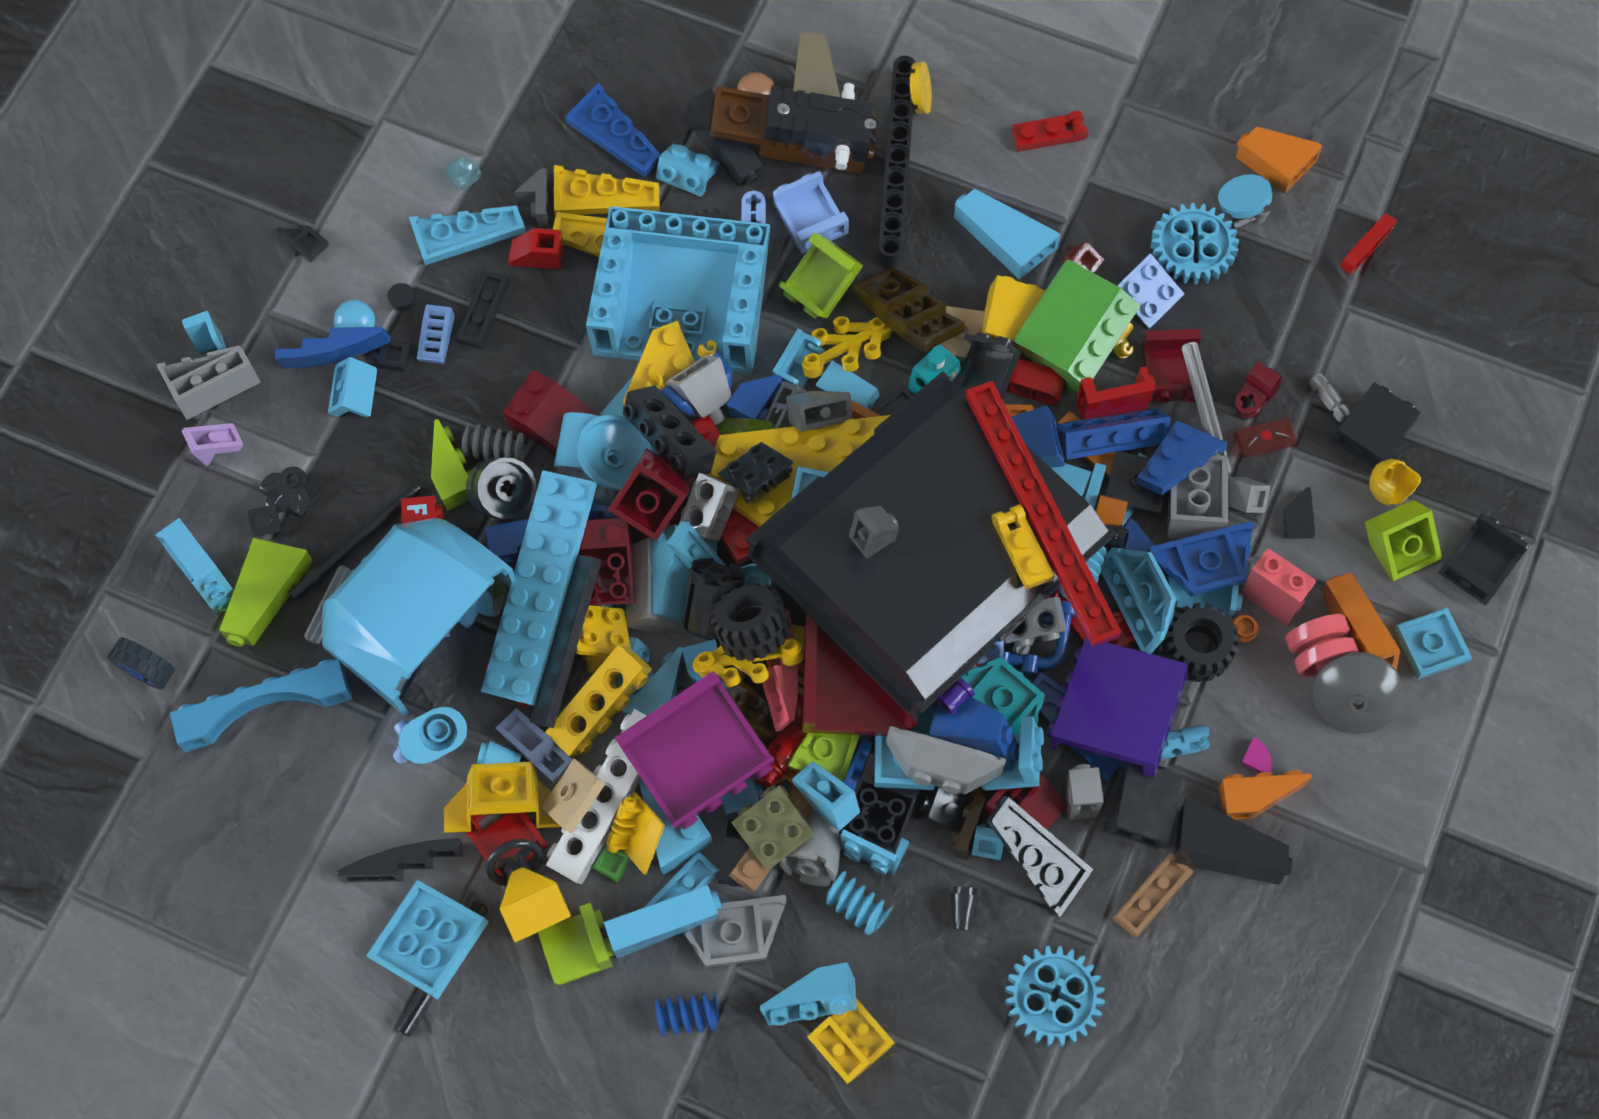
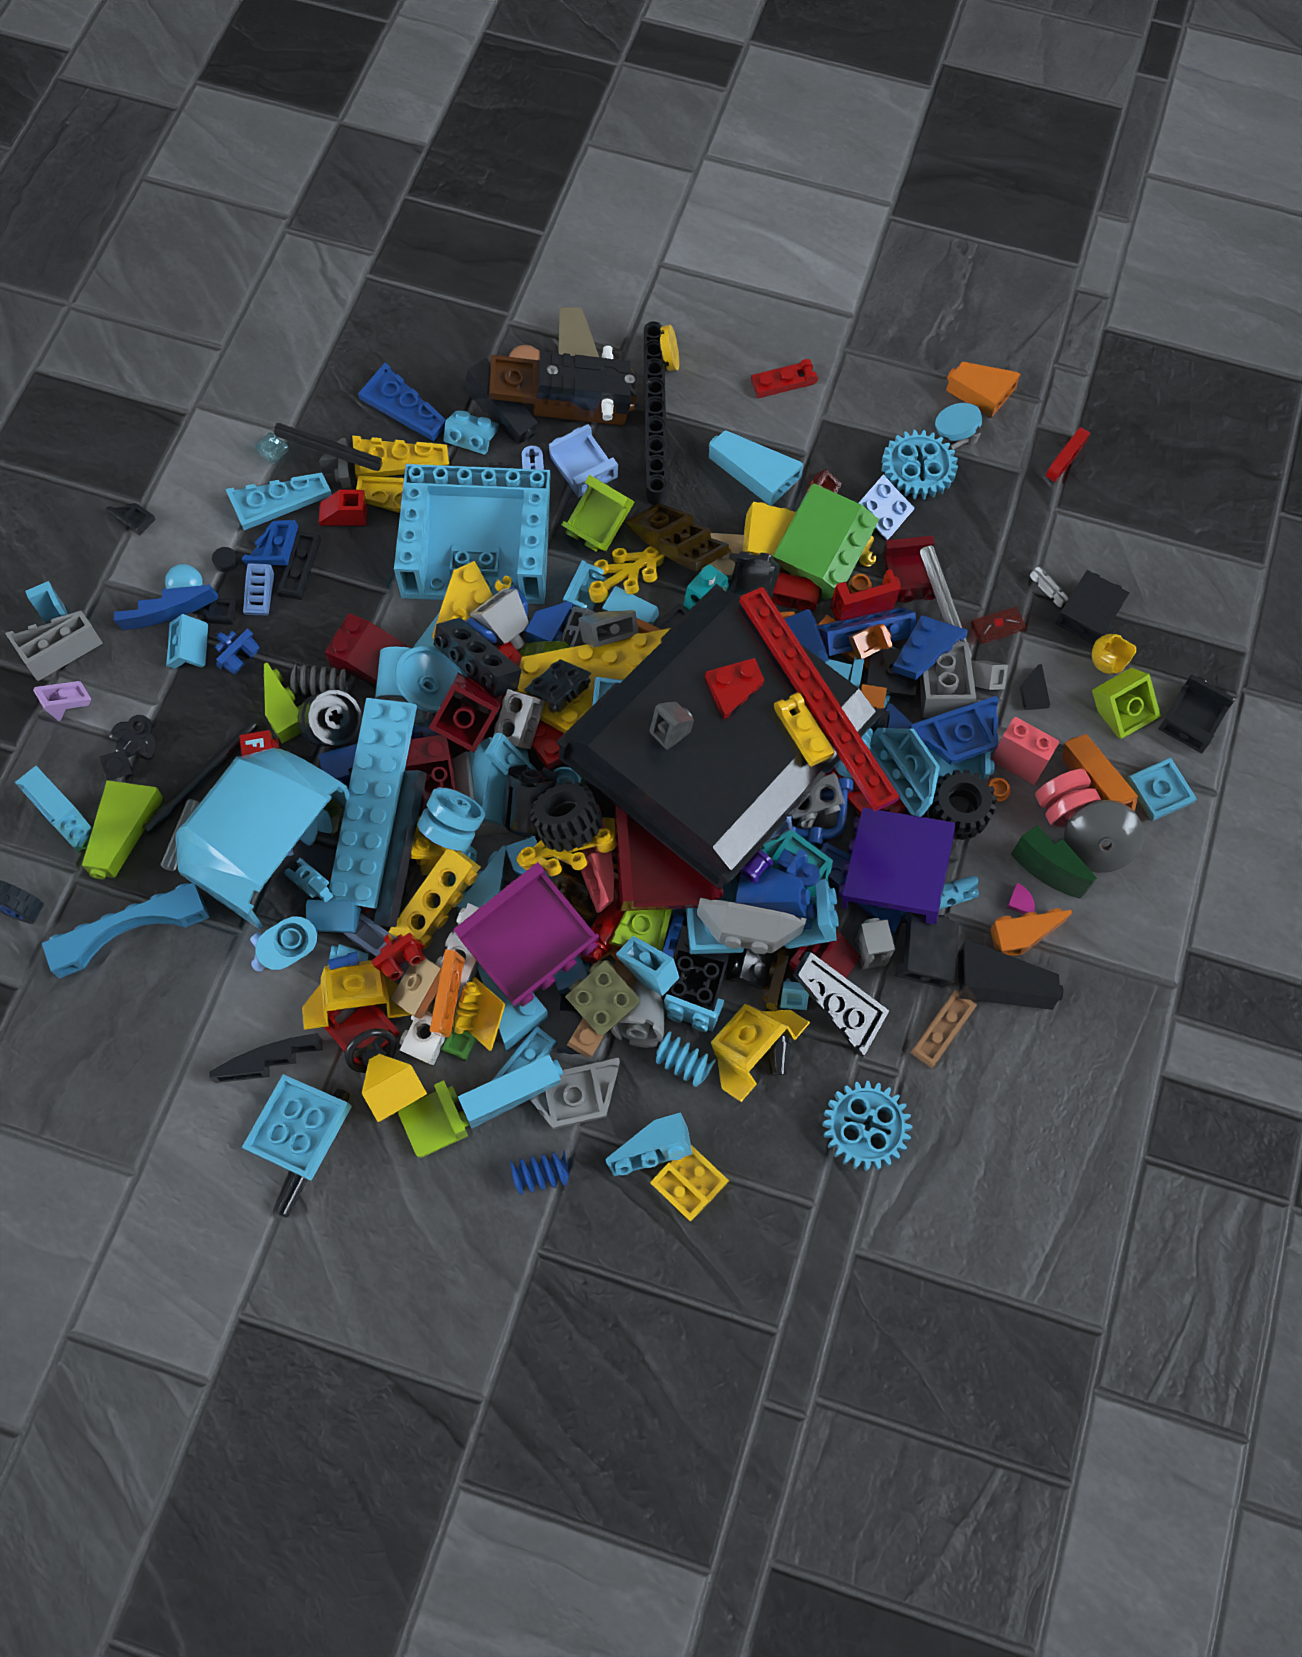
camera: 10 degrees left, 0 degrees up
dark red piece [1235,361,1282,419] -> none
none -> blue hips [215,628,260,675]
none -> blue wing [242,520,298,566]
none -> black axle [273,423,383,471]
none -> medium azure hinge [284,858,333,903]
none -> dark azure slope [306,900,361,933]
none -> blue piece [328,952,359,970]
none -> red hips [371,932,425,981]
none -> medium azure wheel [417,788,485,851]
none -> orange tile [430,949,465,1038]
none -> red wing [705,658,764,719]
none -> yellow piece [711,1004,810,1102]
none -> blue hips [777,848,820,887]
none -> orange plate [848,574,872,594]
none -> orange bracket [848,624,893,660]
none -> dark green slope [1011,825,1097,899]

